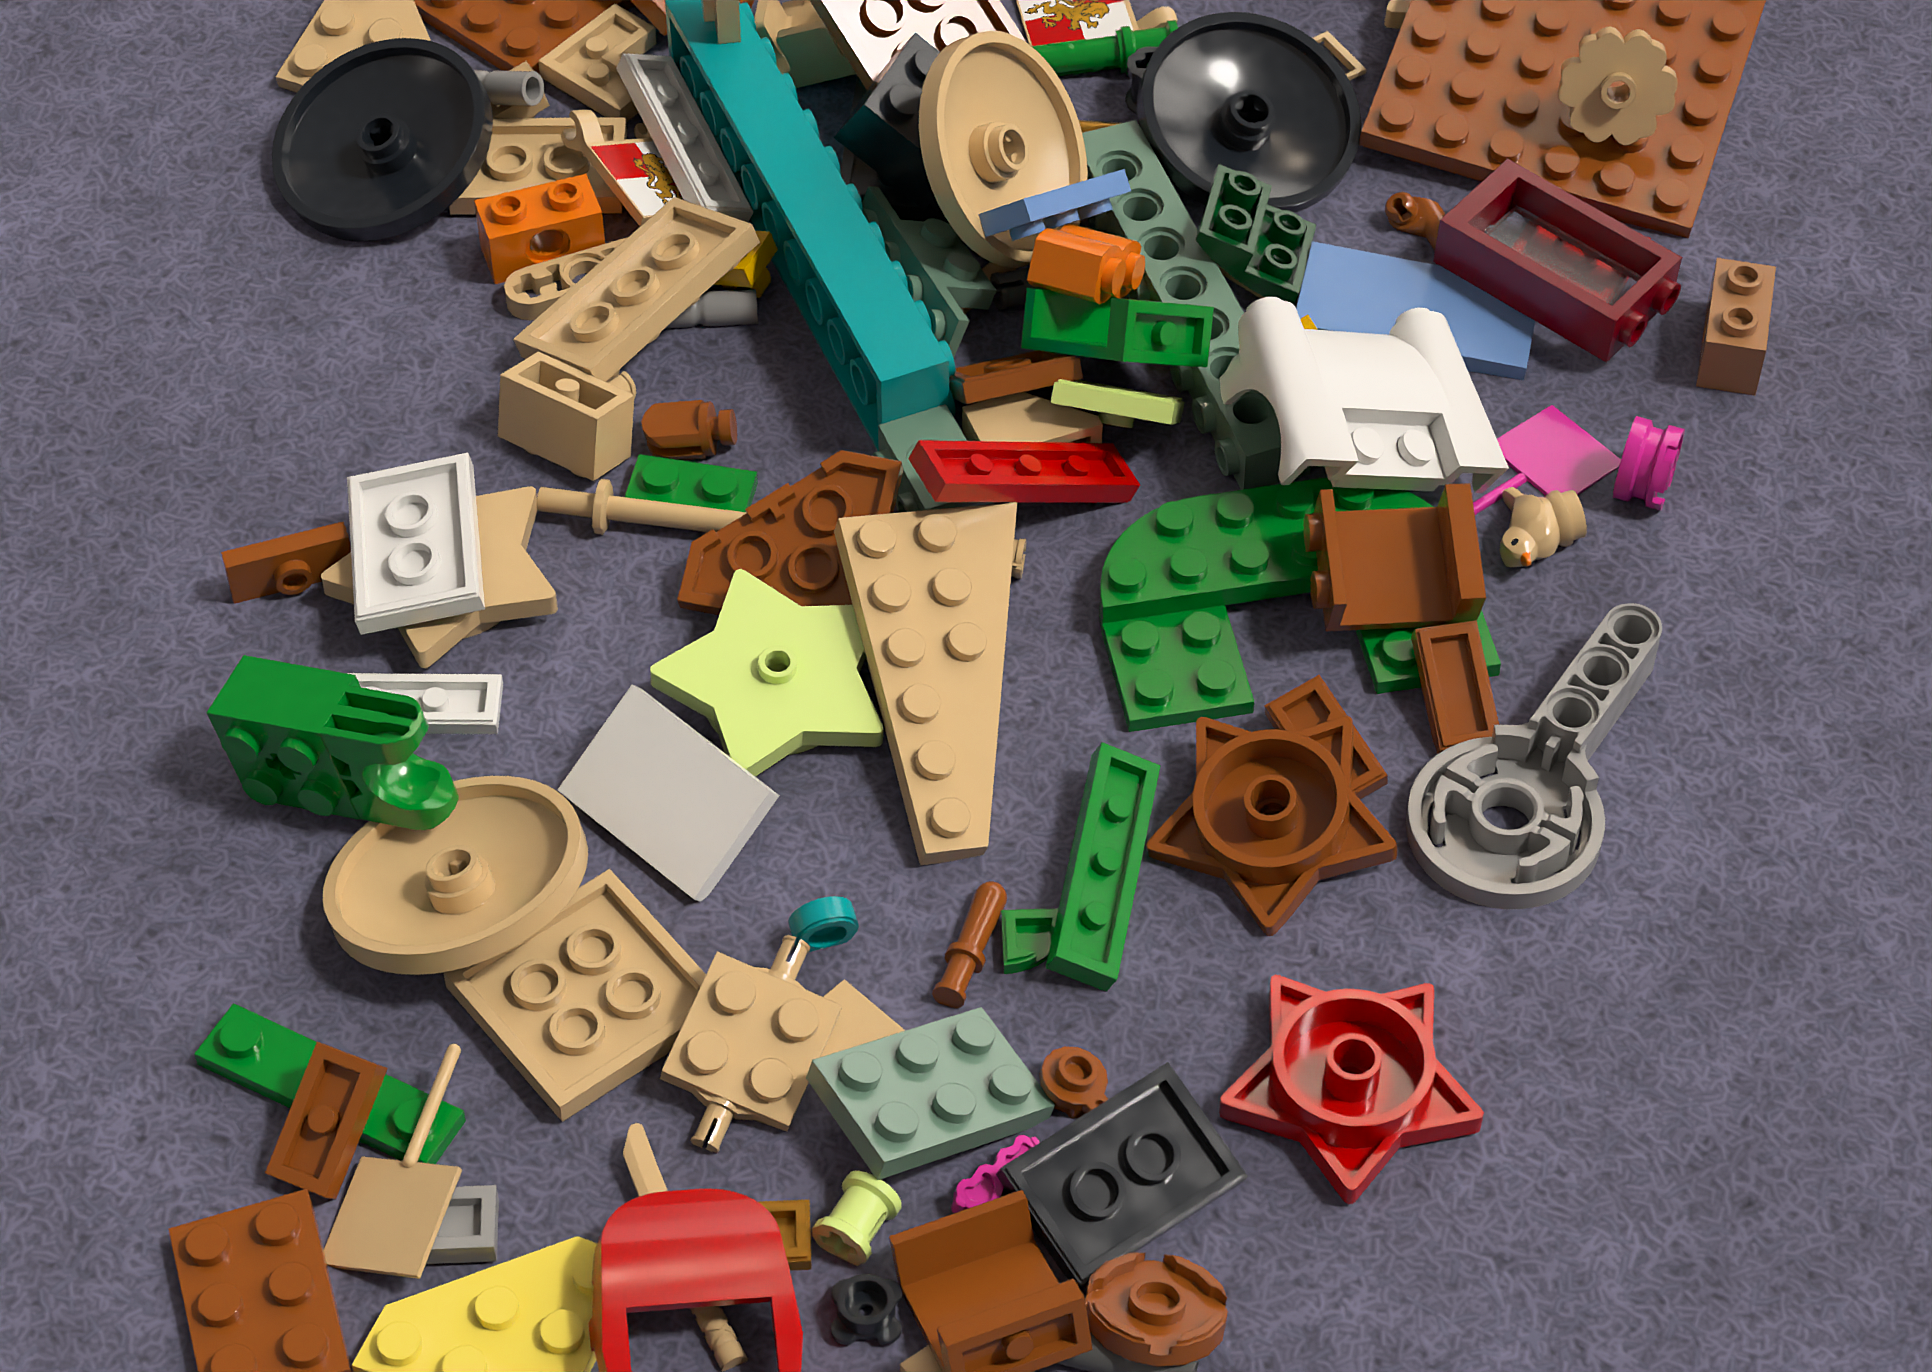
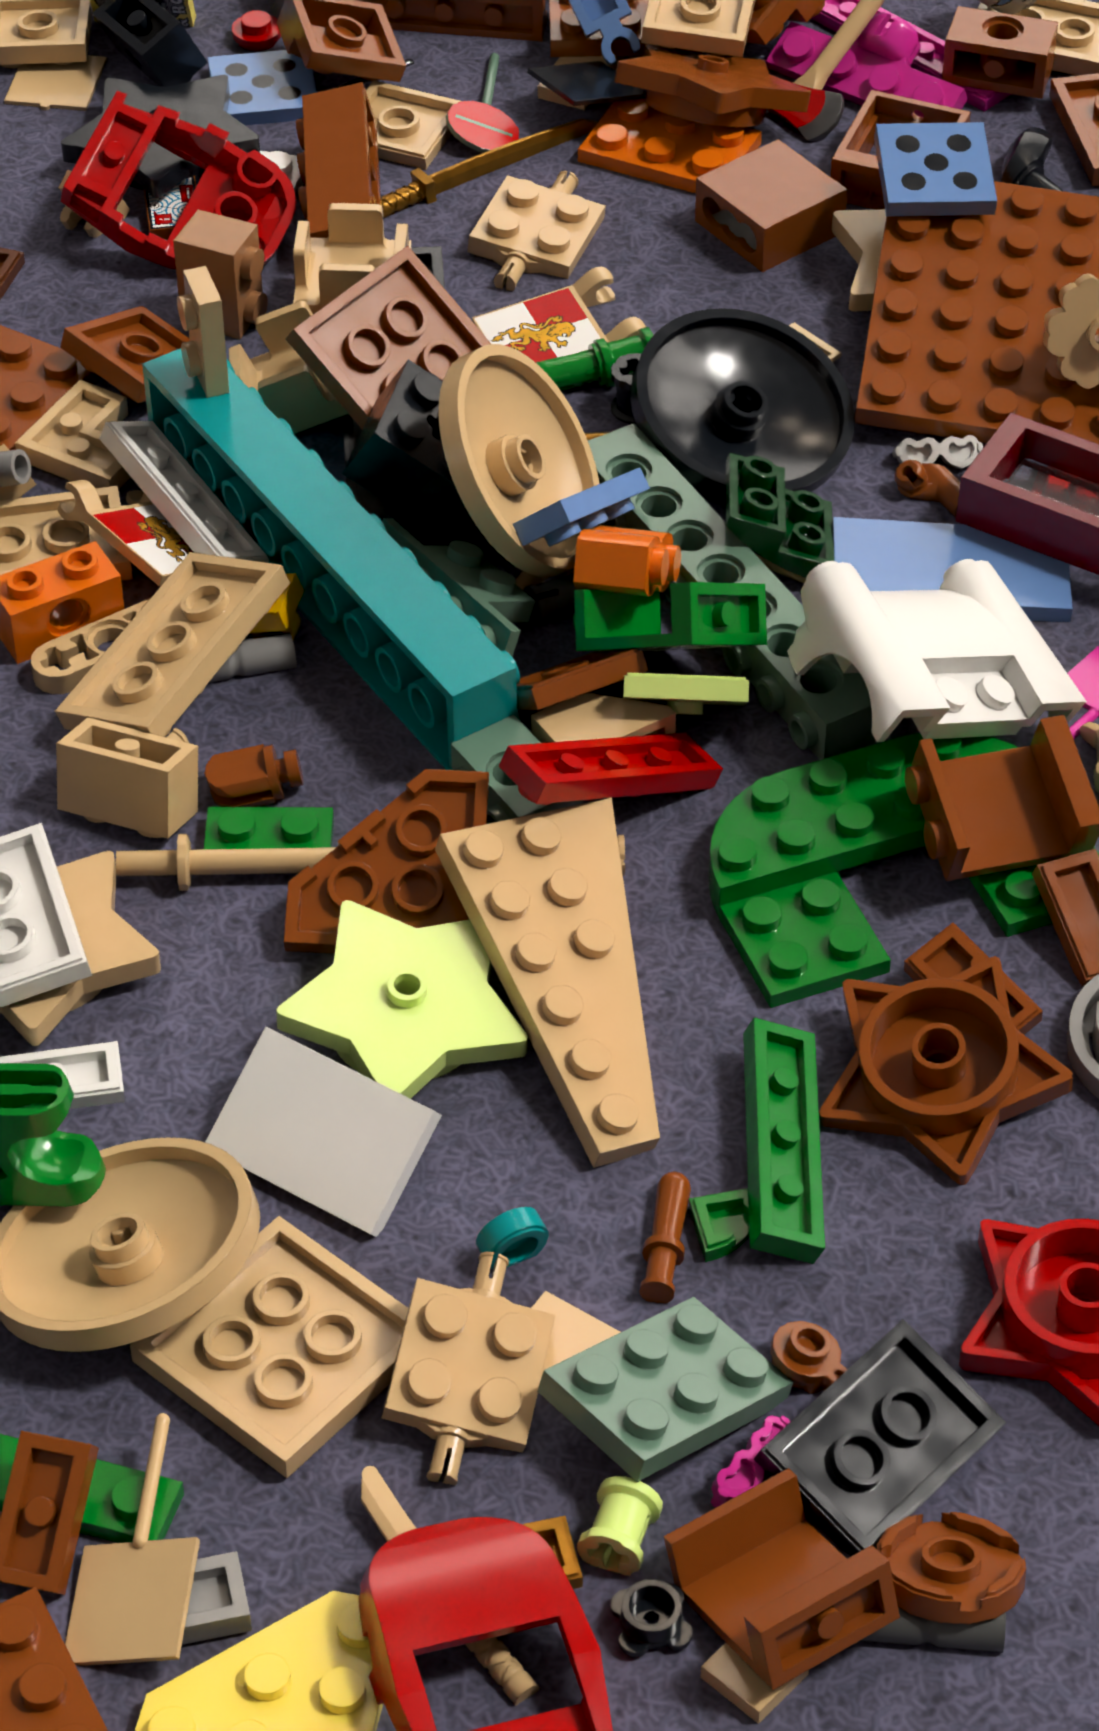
camera: 10 degrees left, 5 degrees down
none -> white piece [892,435,983,470]

